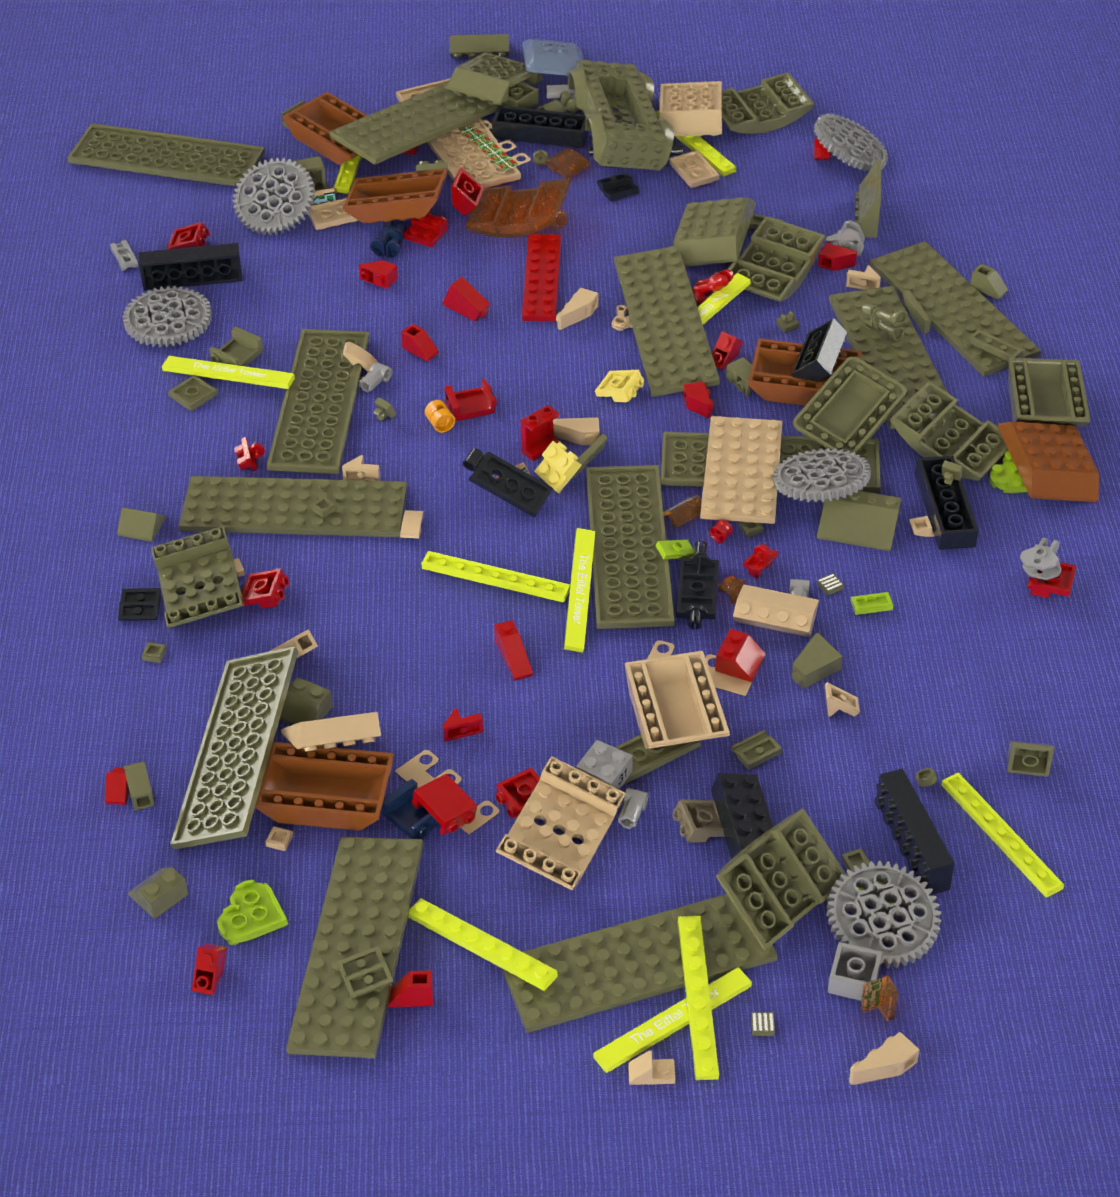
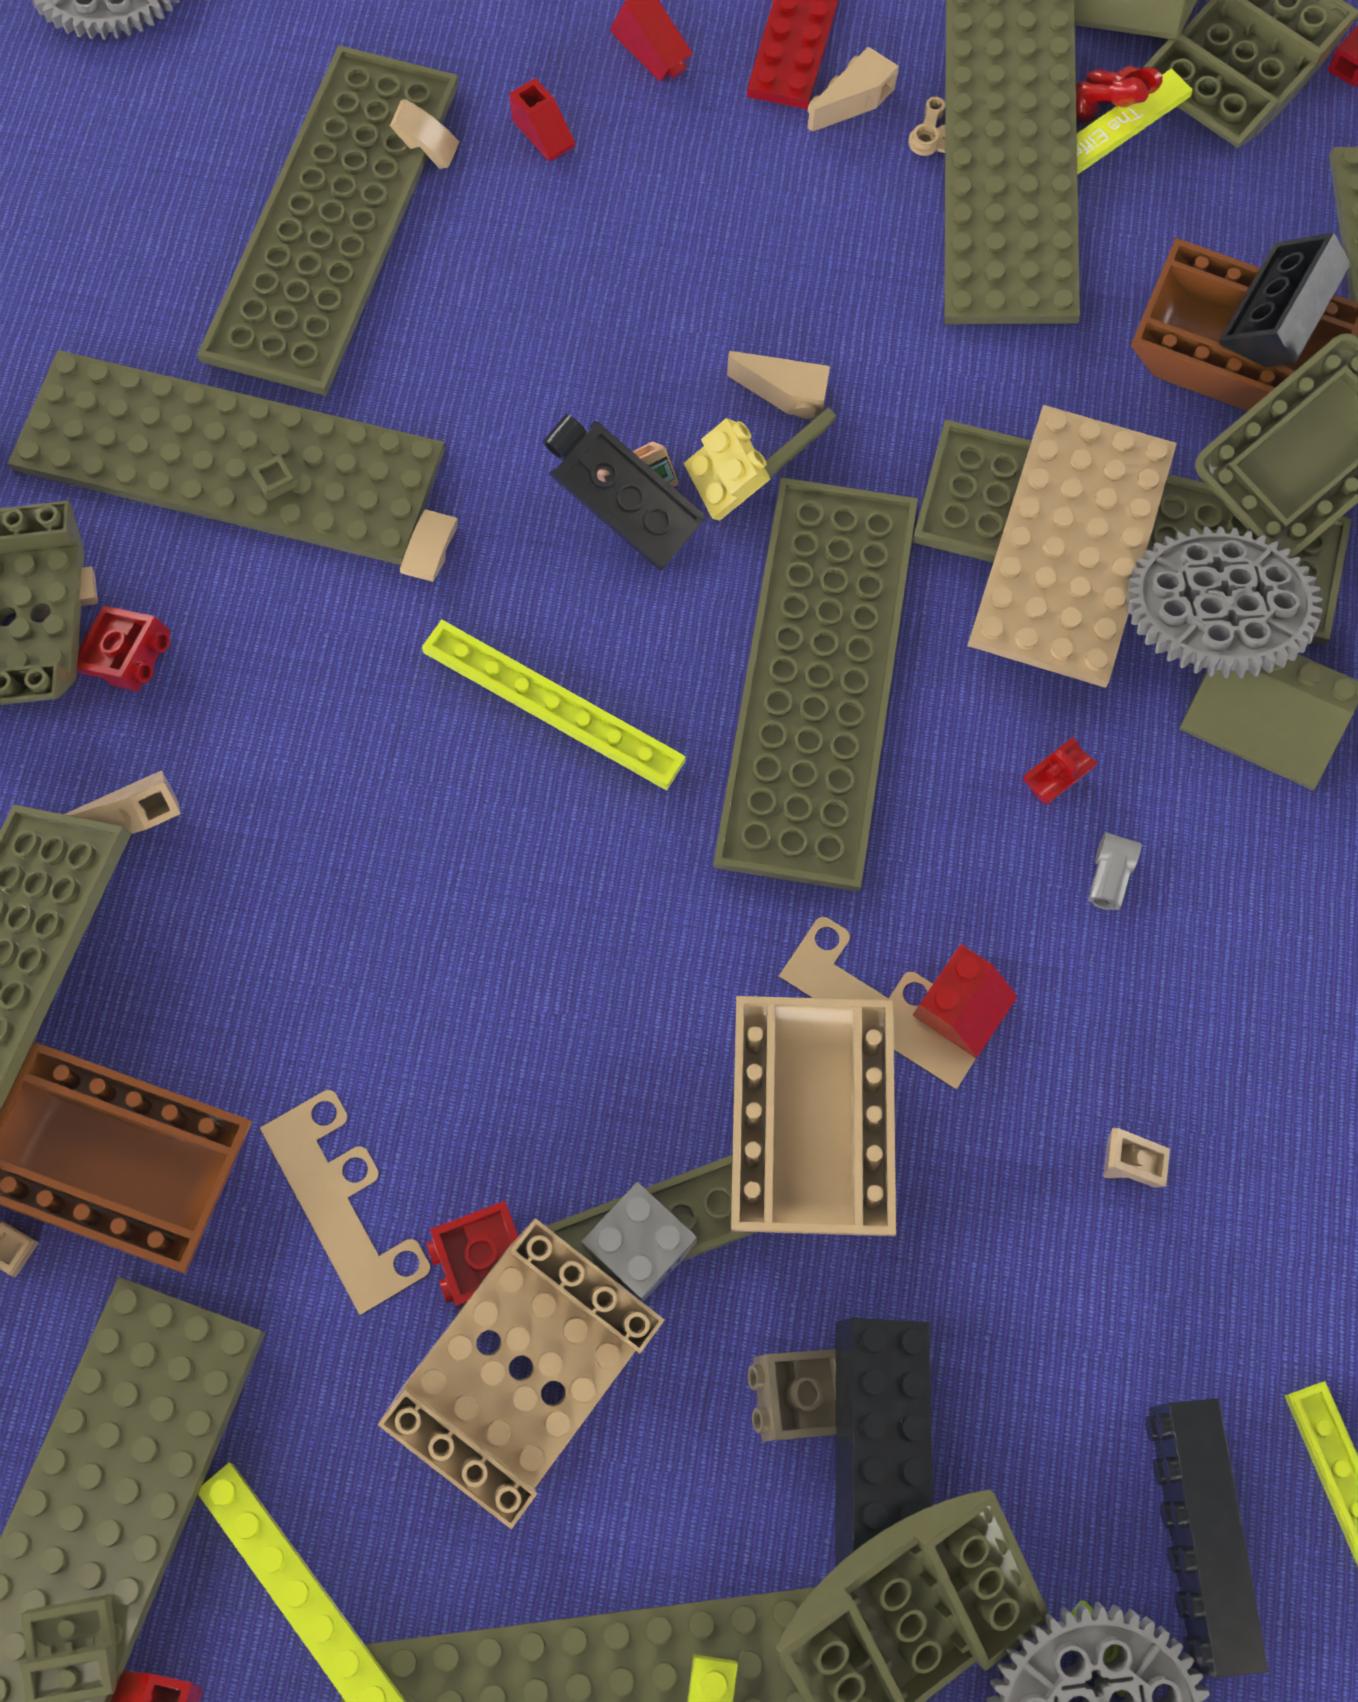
camera: 10 degrees right, 25 degrees up
neon yellow tile [162,356,295,389] -> none
olive tile [168,375,218,412] -> none
olive panel [209,326,264,367] -> none
red hips [234,437,265,471] -> none
olive slope [279,677,333,725] -> none
tan slope [281,712,381,752] -> none
tan slope [342,455,380,481] -> none
light grey piece [359,362,393,393] -> none
olive tile [373,397,396,421] -> none
dark blue panel [382,779,440,839] -> none
red panel [412,774,478,836] -> none
light orange wheel [424,400,455,433] -> none
red slope [443,707,483,742] -> none
red panel [444,379,497,421] -> none
red slope [494,620,533,681] -> none
red panel [520,405,560,461] -> none
neon yellow tile [564,528,595,653] -> none
light yellow plate [595,370,644,403] -> none
light grey piece [618,788,649,829] -> none
lime plate [655,540,695,559] -> none
clear orange panel [663,495,702,528] -> none
black plate [676,540,719,630] -> none
red slope [683,382,714,418] -> none
red wheel [709,519,733,543] -> none
red slope [712,331,744,370] -> none
clear orange bracket [718,576,746,604] -> none
olive slope [726,357,752,396] -> none
olive plate [731,729,782,770] -> none
tan slope [733,584,819,638] -> none
olive tile [738,522,764,538] -> none
olive tile [776,311,800,333] -> none
olive slope [791,633,843,689] -> none
olive tile [817,573,844,596] -> none
olive tile [841,848,869,871] -> none
lime plate [851,592,893,615] -> none
olive tile [915,768,937,787] -> none

